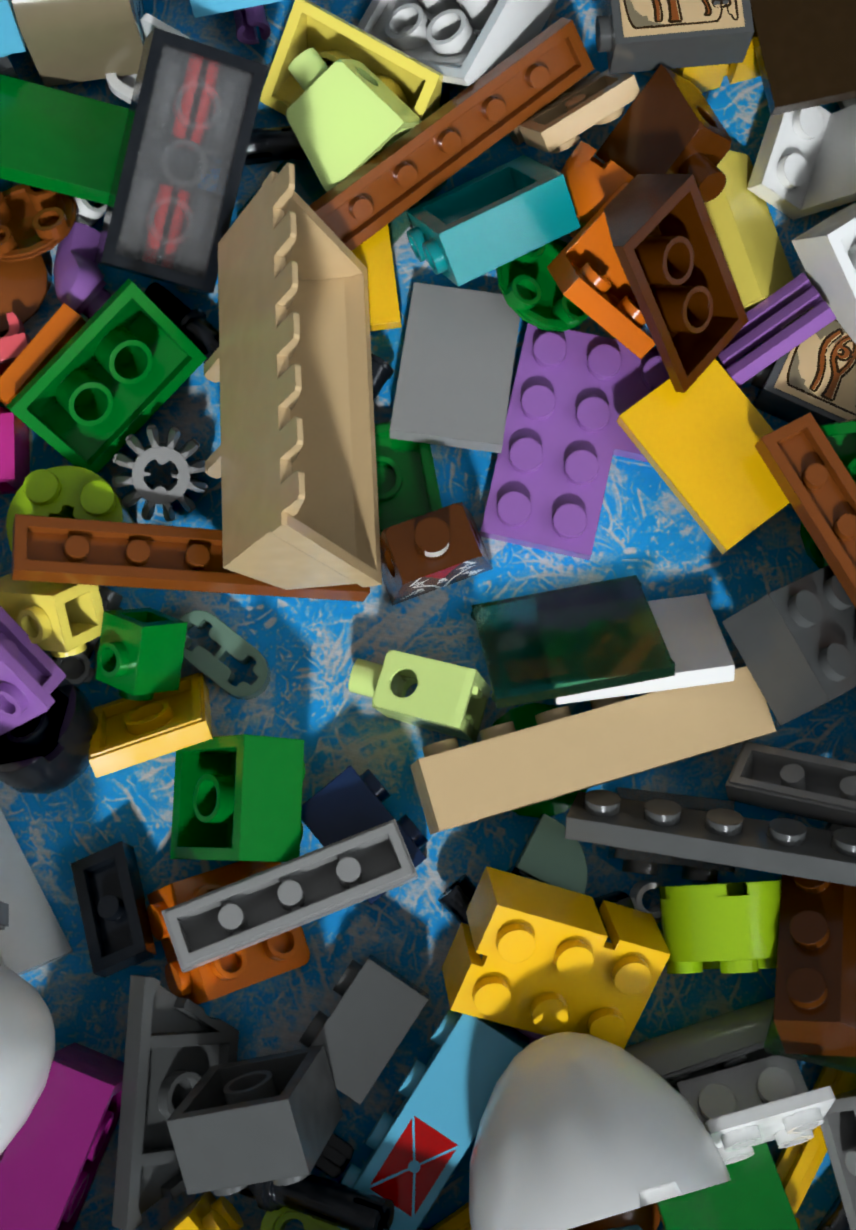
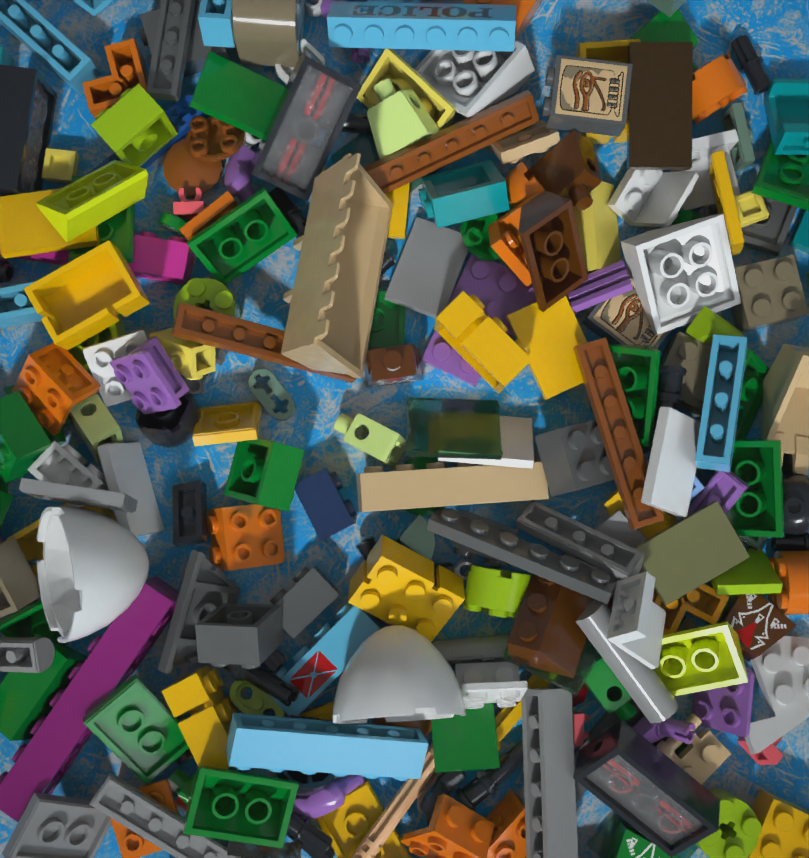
camera: 10 degrees right, 5 degrees up
green brick [95,608,188,701] -> none
light grey gear [112,424,208,522] -> none
light grey brick [161,819,418,973] -> none
none -> yellow piece [434,291,532,394]

